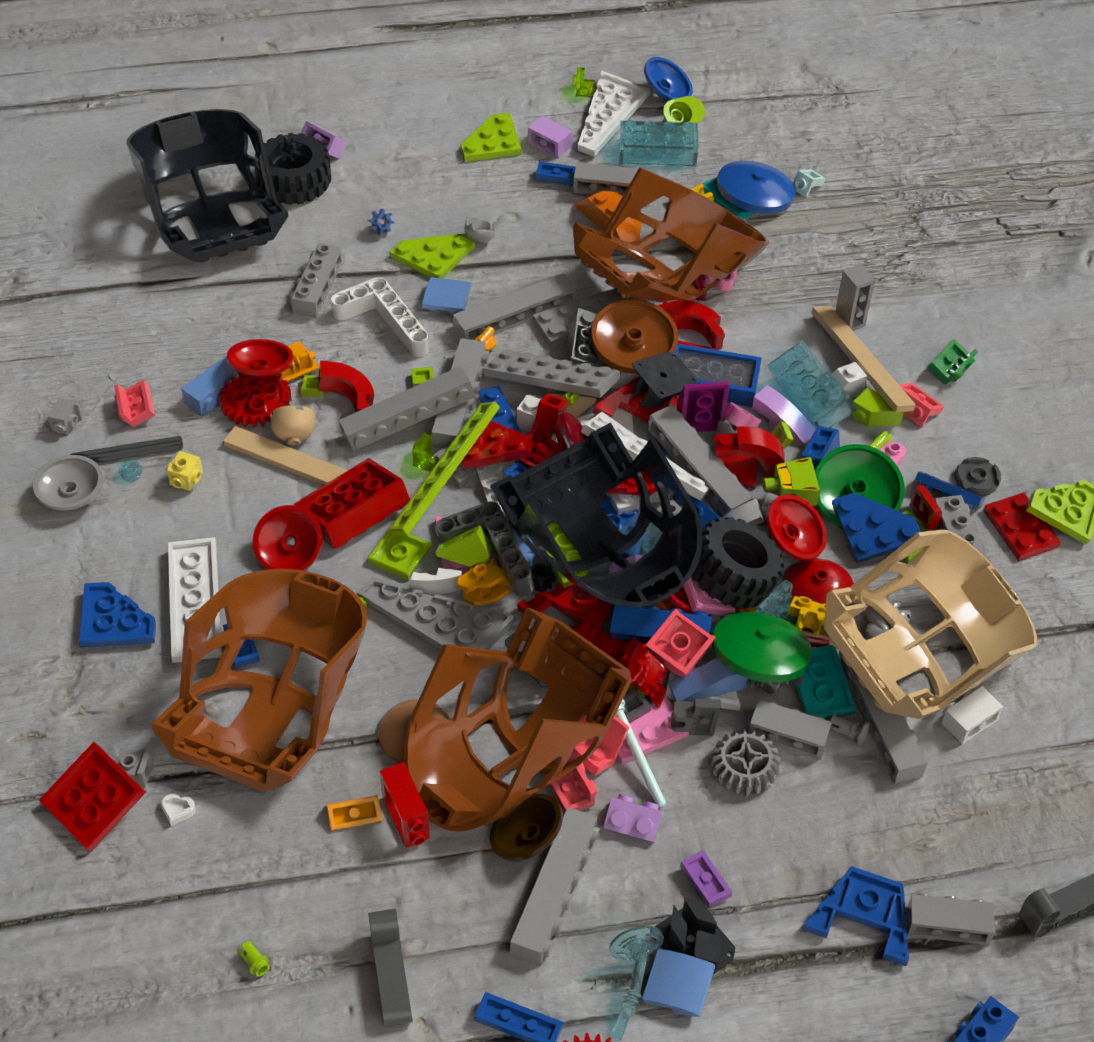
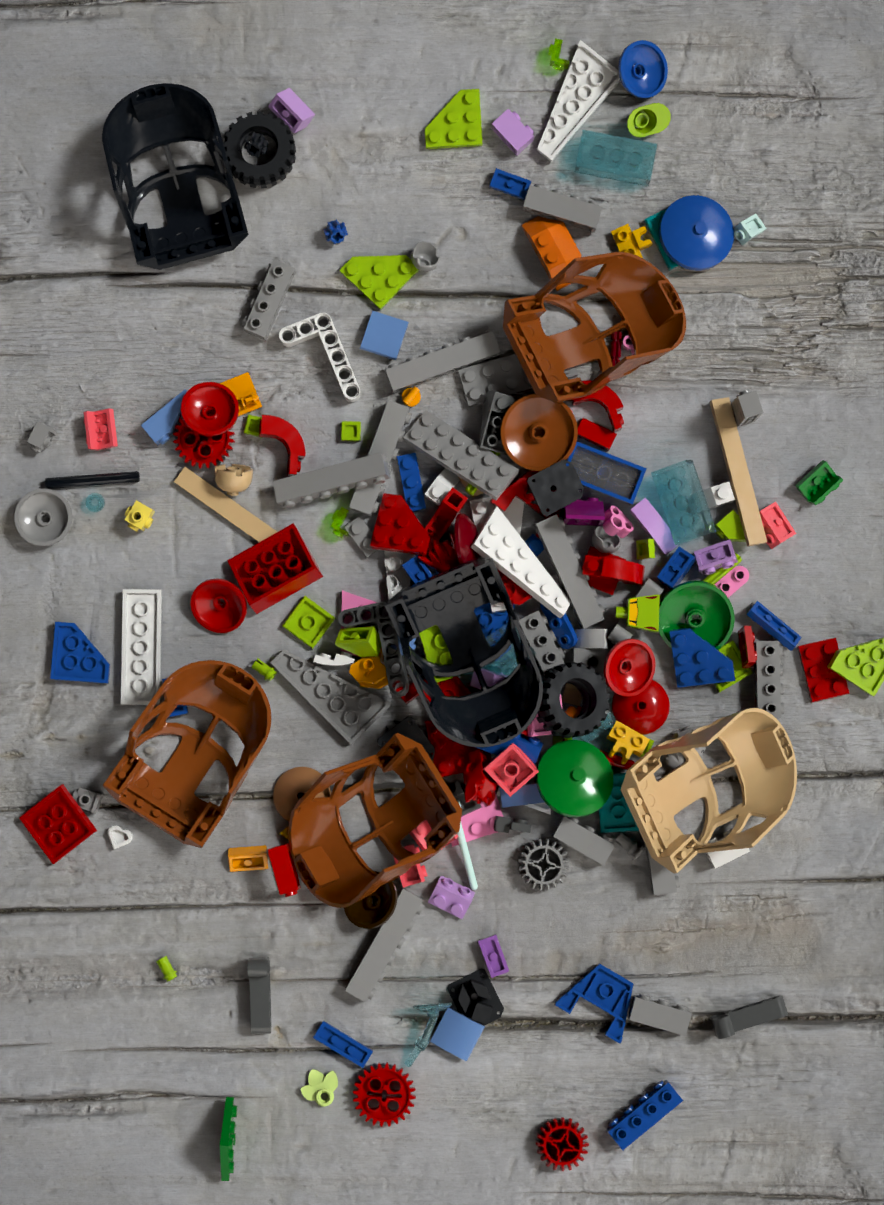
camera: 10 degrees right, 35 degrees up
lime tile [389,402,500,537] -> none
dark grey tile [955,457,1001,496] -> none
none -> lavender bracket [694,539,738,575]

